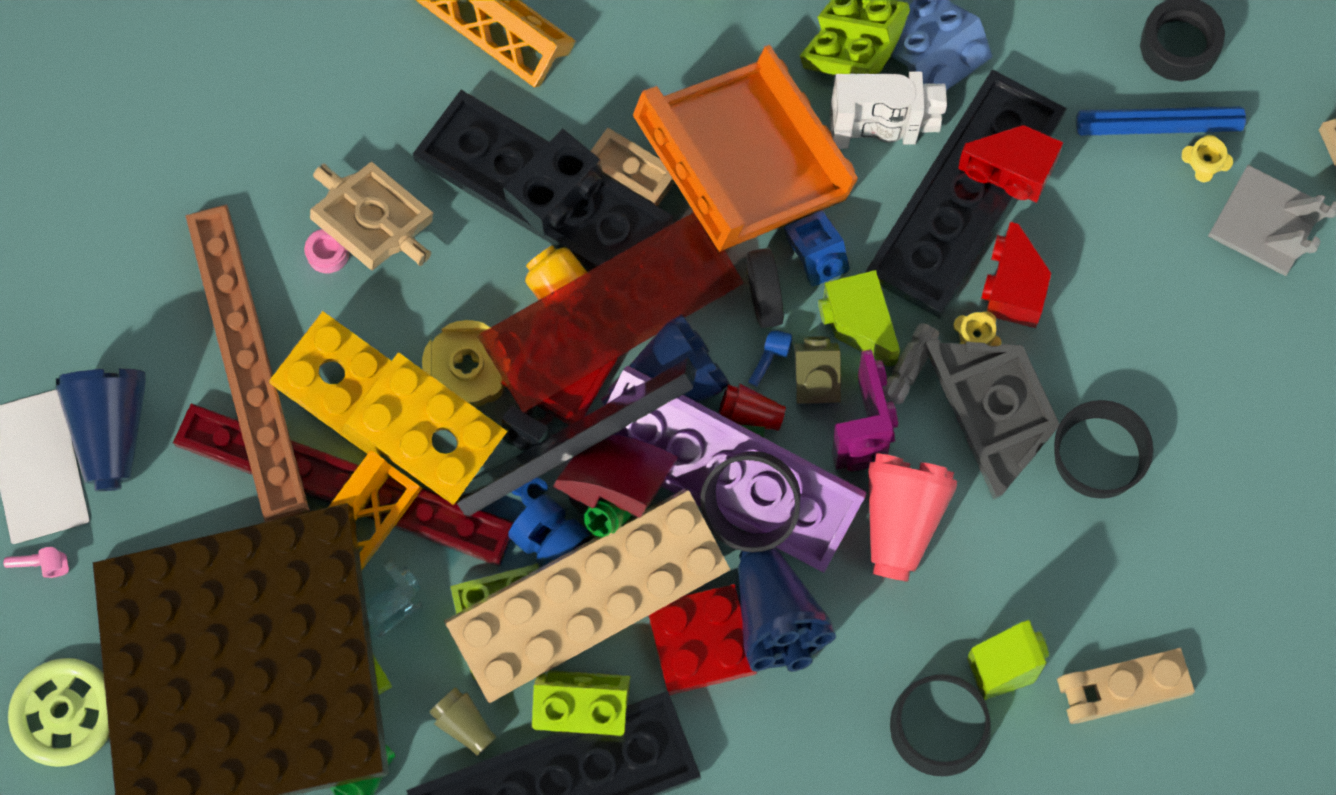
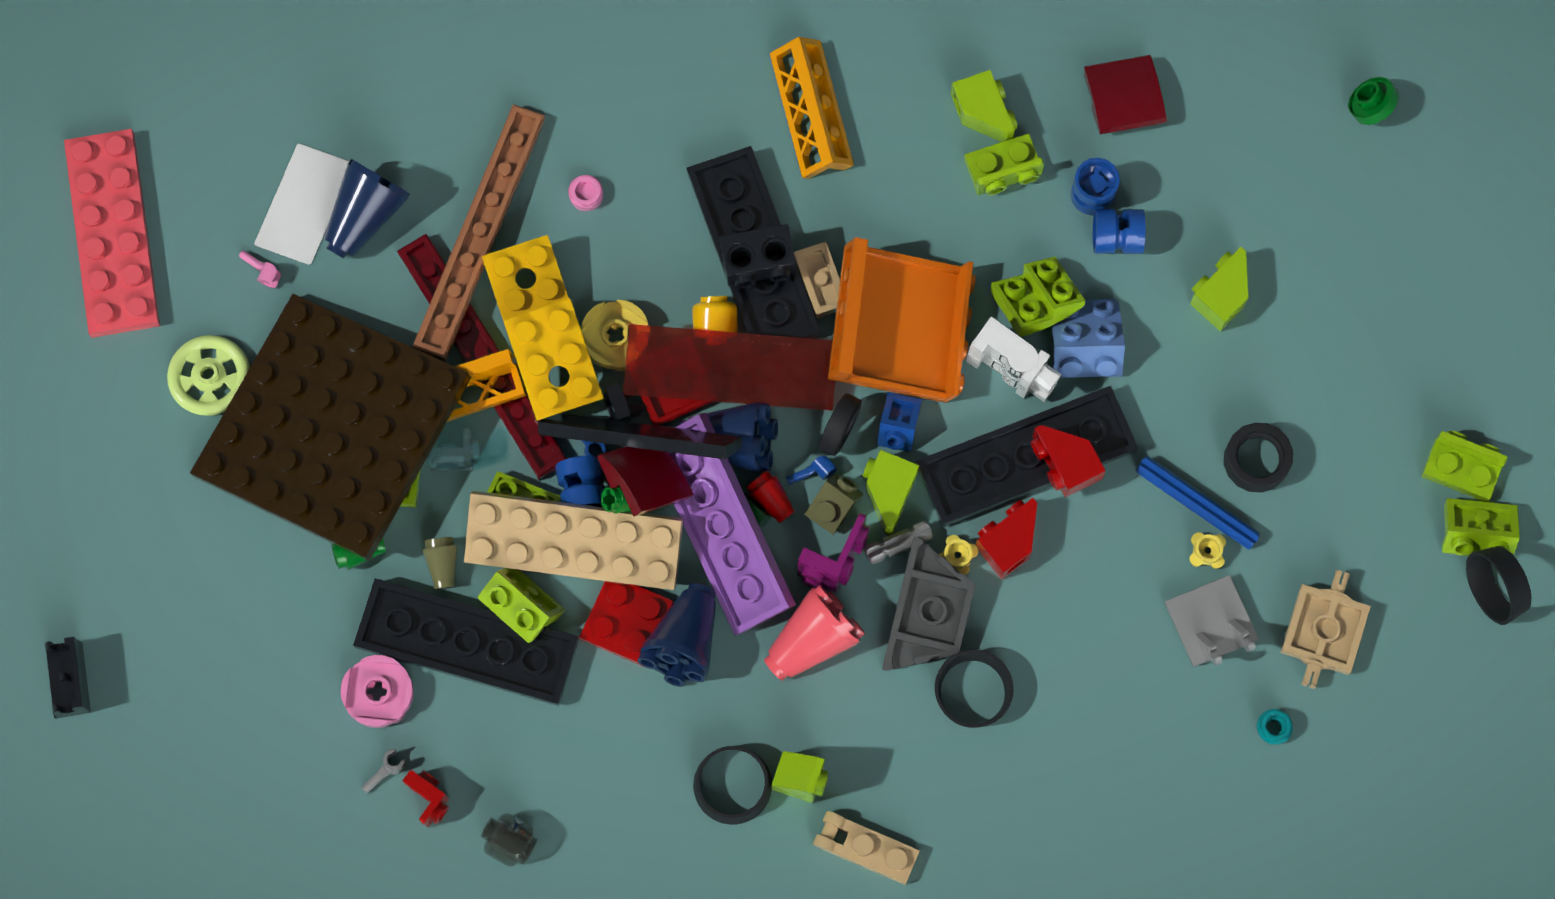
camera: 35 degrees right, 5 degrees up
tan plate [310,161,433,271] -> none
black tyre [700,451,800,552] -> none

